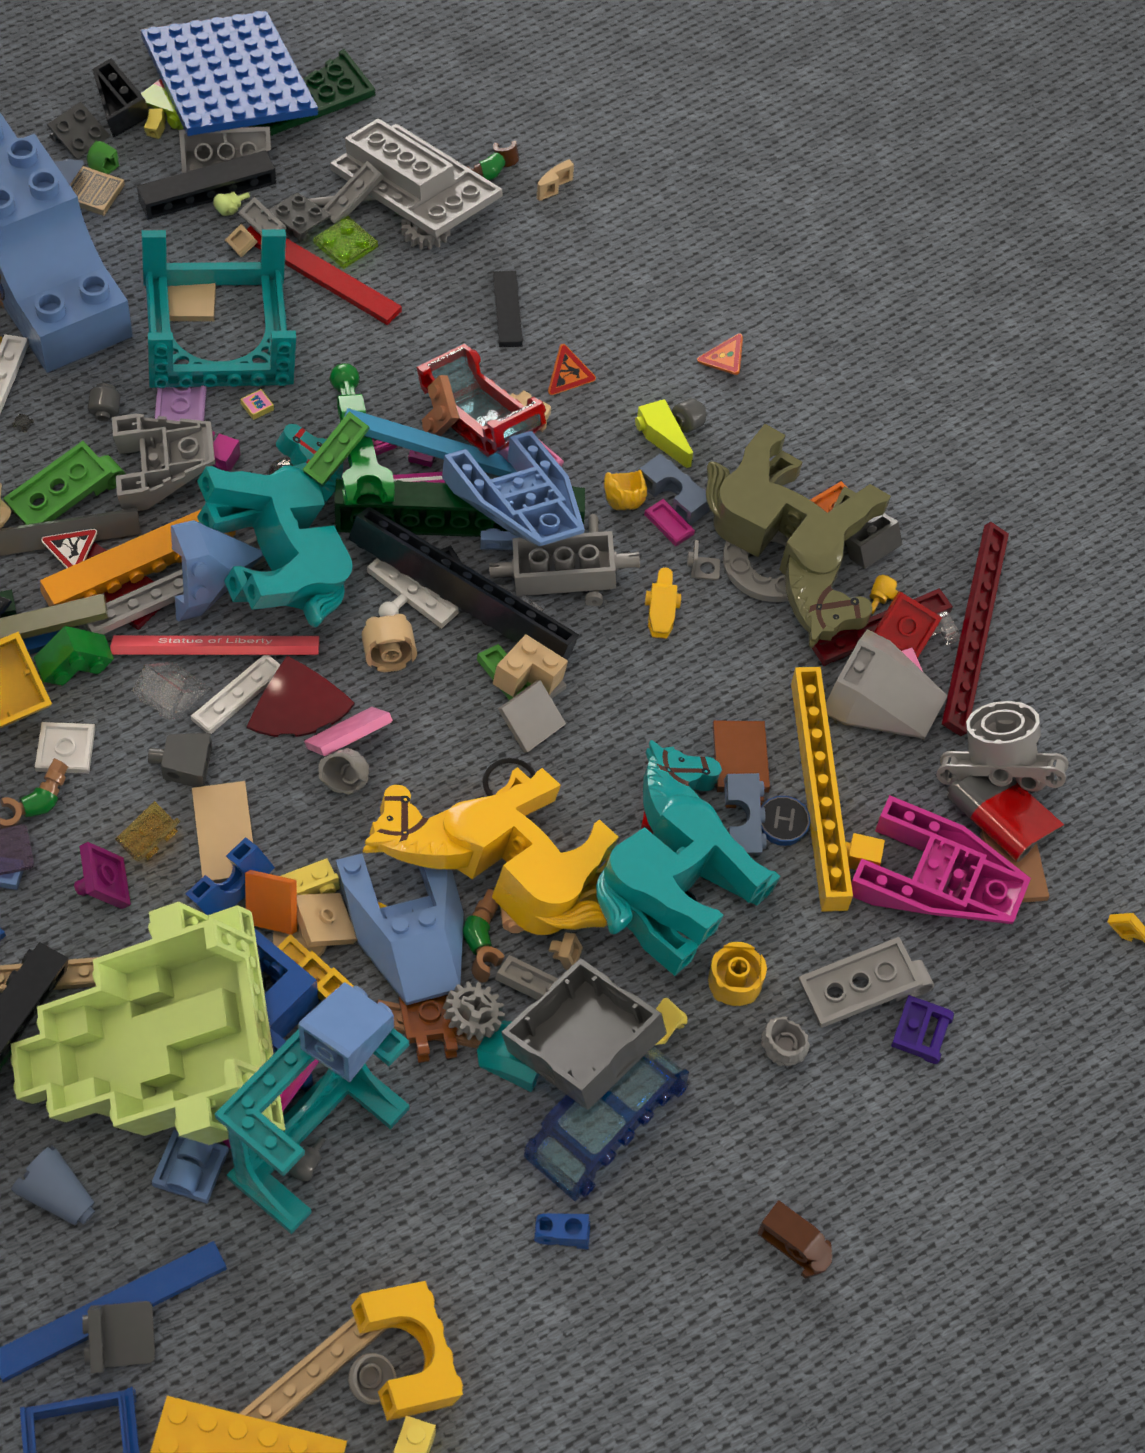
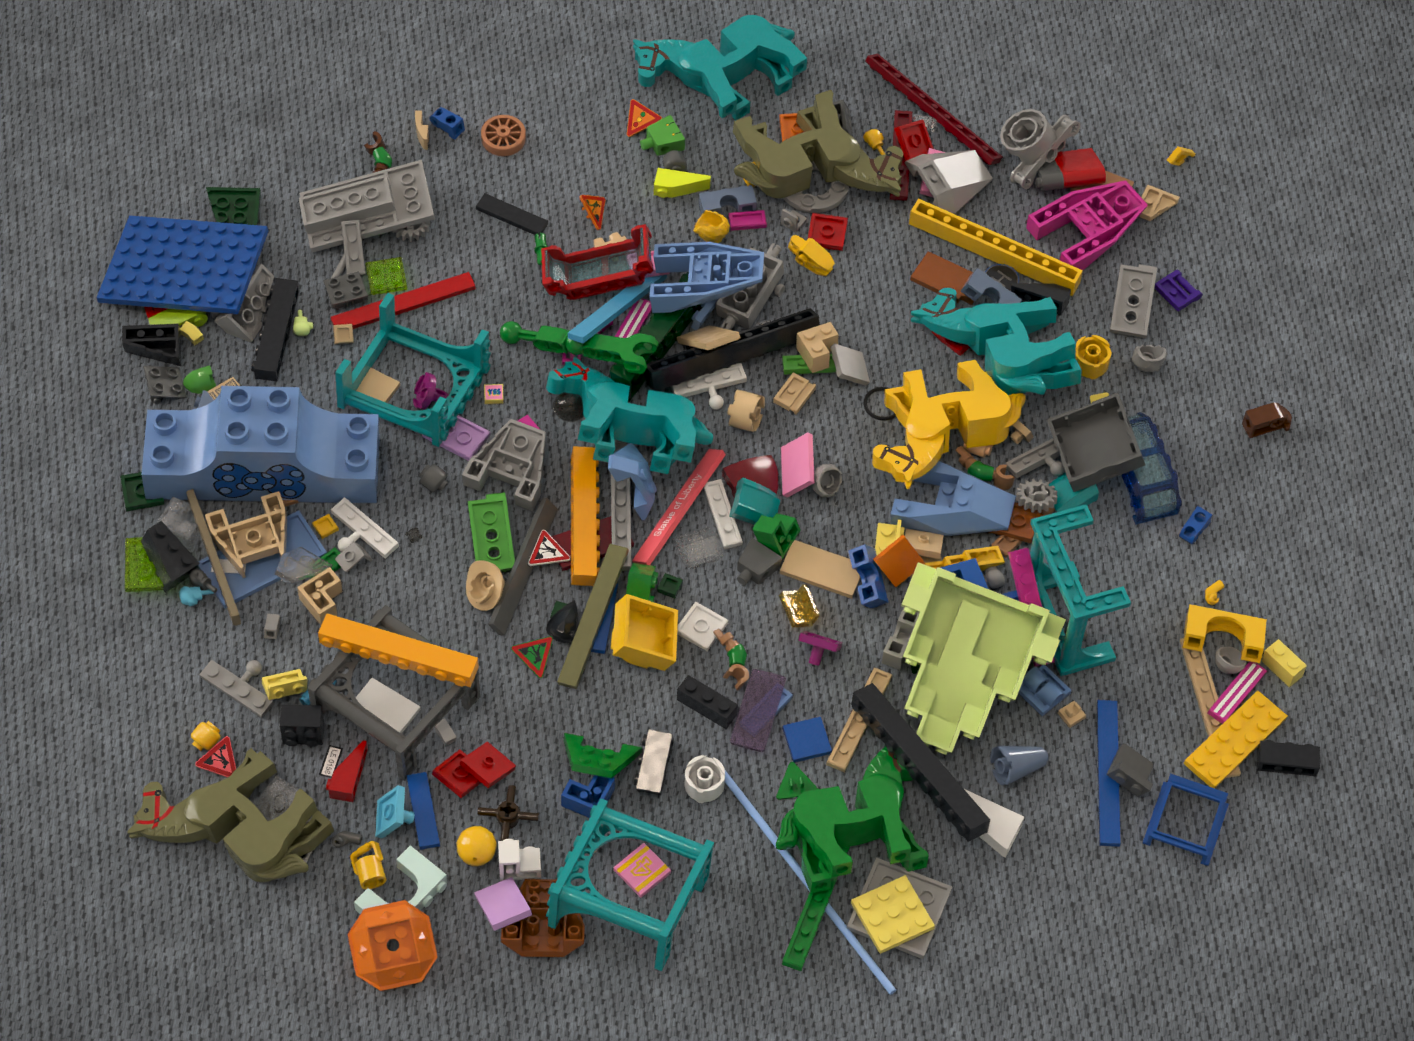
camera: 55 degrees left, 0 degrees up
light grey plate [238,197,287,235] -> none
medium blue slope [298,982,394,1082] -> none
bright green plate [302,411,370,486] -> none
nougat plate [422,375,459,436] -> none
yellow brick [845,833,885,870] -> none
none -> magenta tile [413,372,449,410]
none -> blue leg [429,107,465,140]
none -> nougat wheel [481,115,526,156]
none -> green axle [534,233,548,265]
none -> teal animal [633,15,807,121]
none -> bright green torso [640,115,685,156]
none -> dark green plate [657,573,683,599]
none -> tan tile [677,325,740,350]
none -> teal slope [729,478,781,525]
none -> green brick [752,513,801,559]
none -> tan plate [773,372,816,415]
none -> red plate [808,213,848,251]
none -> black slope [1011,283,1071,316]
none -> tan tile [1058,701,1086,728]
none -> tan wing [1139,185,1180,221]
none -> yellow arm [1205,580,1224,605]
none -> dark pink tile [1208,661,1267,724]

